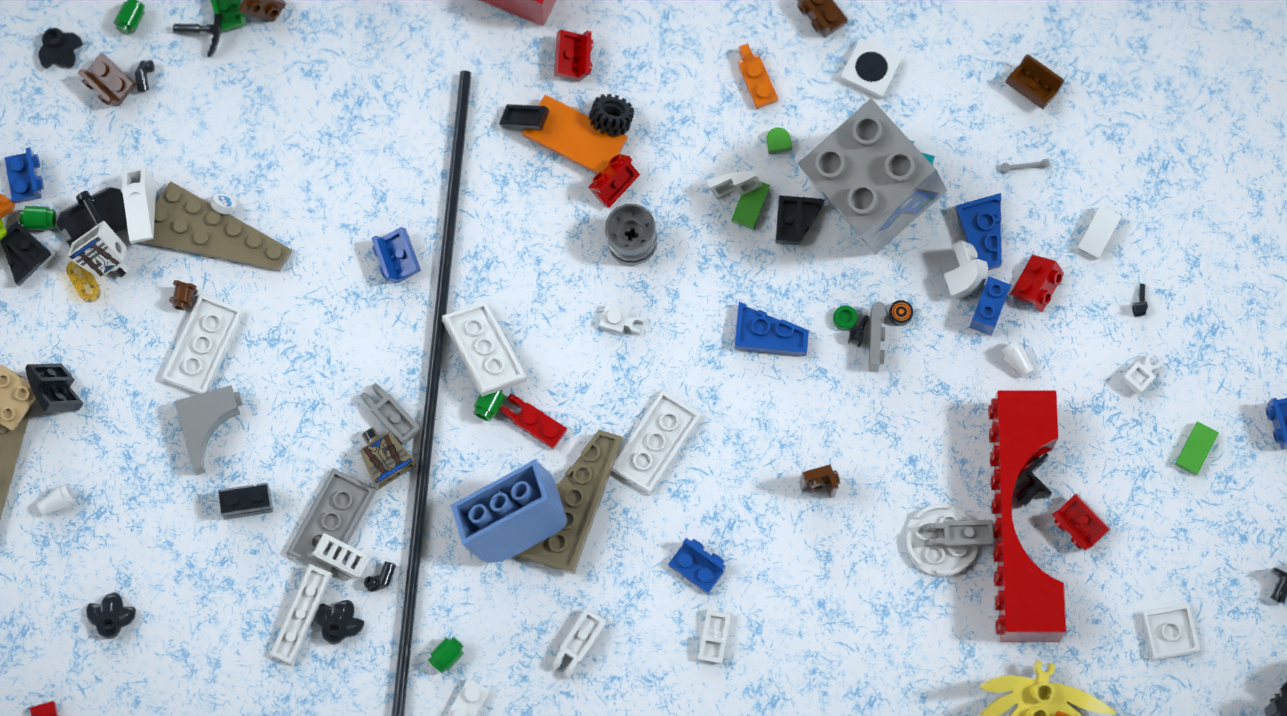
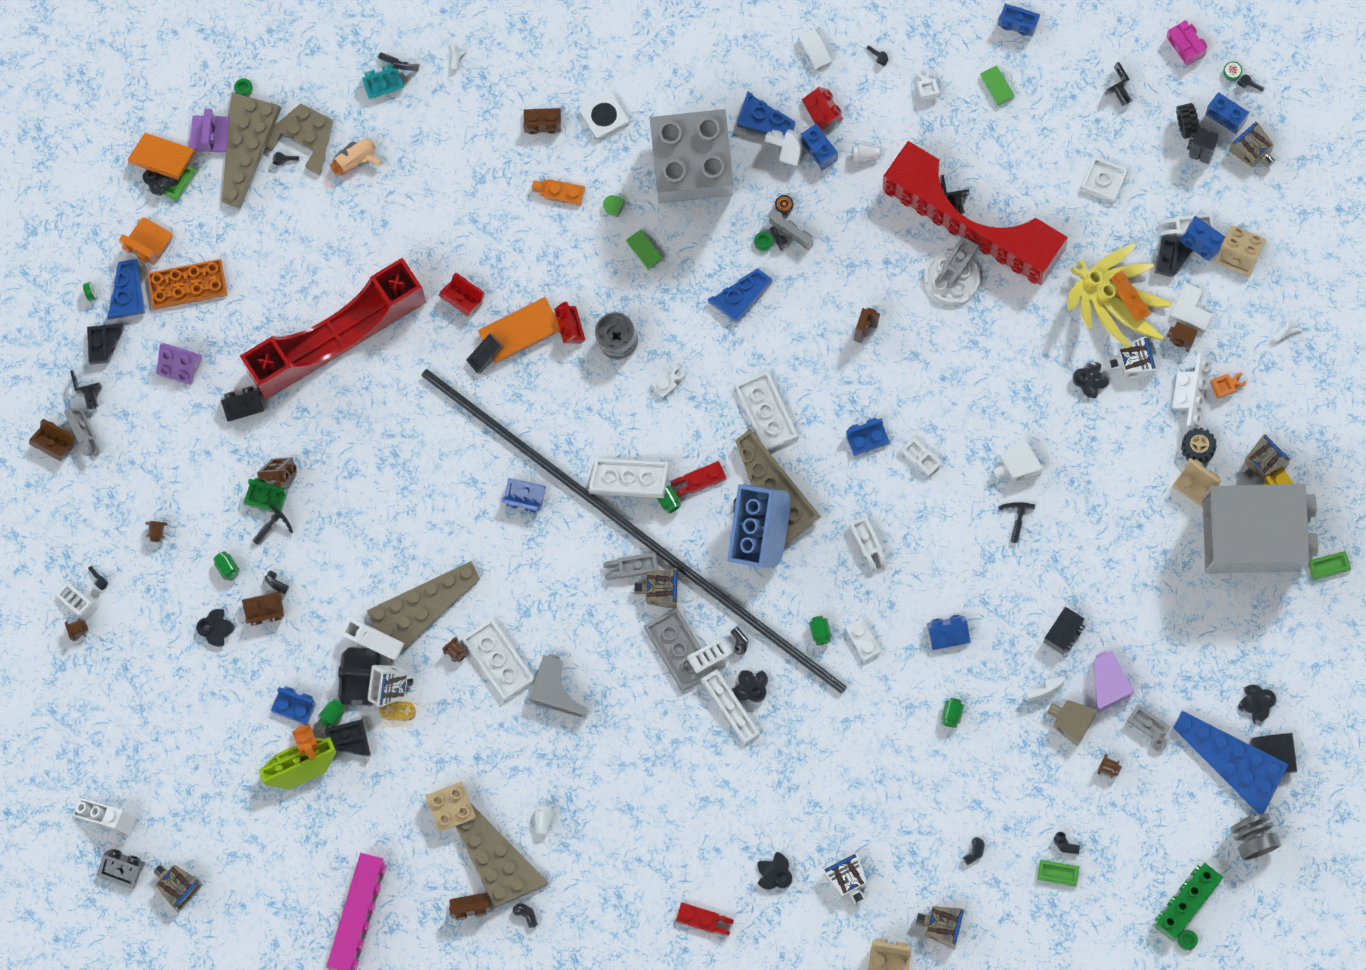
camera: 50 degrees left, 0 degrees up
black slope [25,363,84,412] -> none
black plate [86,592,136,639] -> none
white tile [211,194,236,215] -> none
black brick [218,482,273,520] -> none
black tyre [589,94,634,136] -> none
white slope [707,171,762,199] -> none
black wing [775,195,825,245] -> none
light grey hinge [1000,159,1050,173] -> none
reddish brown bracket [1005,54,1064,109] -> none
red bracket [1052,493,1111,551] -> none

